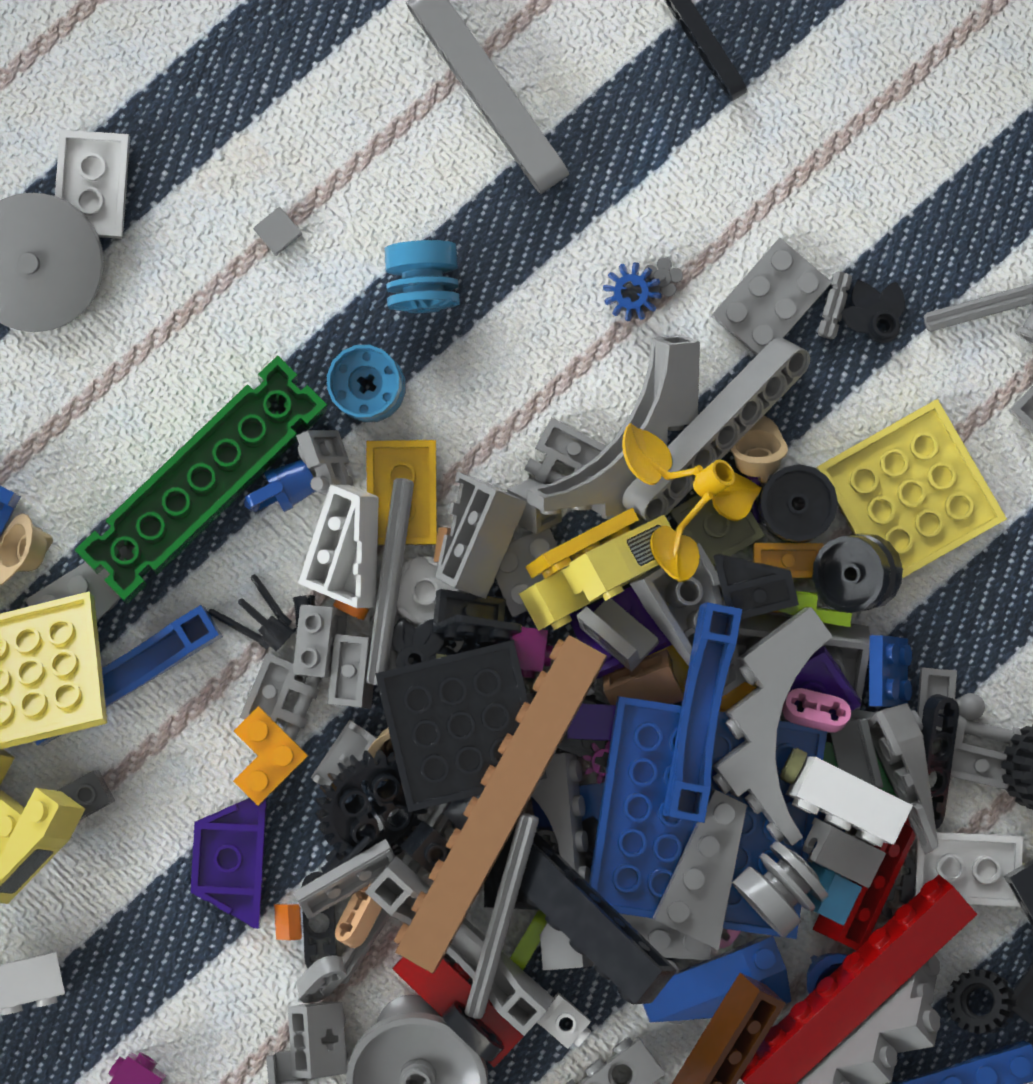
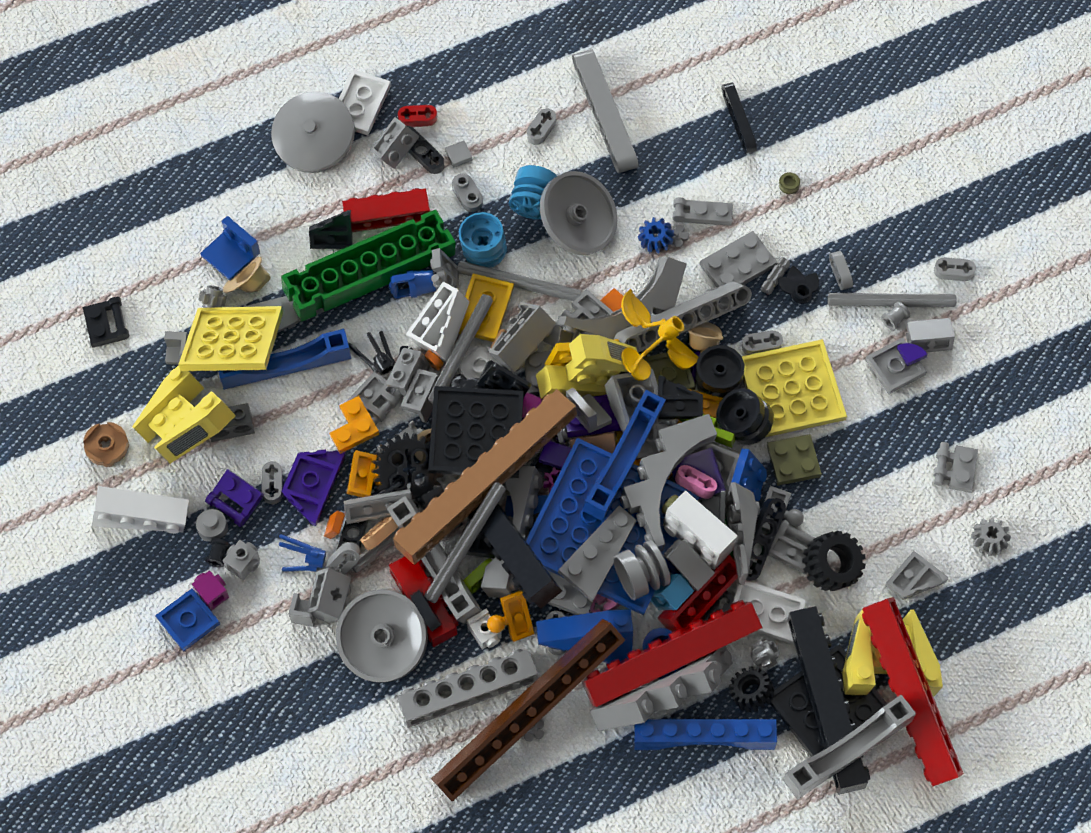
camera: 20 degrees right, 20 degrees down
none -> light grey piece [196,509,228,541]
none -> dark purple plate [205,469,265,527]
none -> black bush [205,539,231,567]
none -> light grey brick [223,540,260,581]
none -> light grey beam [262,461,283,504]
none -> blue plant [279,534,326,572]
none -> black wing [309,210,353,249]
none -> red brick [342,188,430,233]
none -> light orange plate [347,450,380,497]
none -> light grey bracket [370,117,419,169]
none -> red beam [398,105,437,127]
none -> black beam [407,126,444,174]
none -> light grey plate [452,174,483,212]
none -> light grey axle [457,261,582,301]
none -> light orange plate [487,591,535,642]
none -> light grey beam [527,108,556,145]
none -> light grey dish [540,171,617,255]
none -> orange tile [600,288,624,312]
none -> light grey plate [672,197,733,226]
none -> light grey beam [741,330,783,355]
none -> light grey gear [751,639,780,669]
none -> olive plate [767,434,821,486]
none -> olive tile [779,172,800,194]
none -> light grey beam [829,251,853,290]

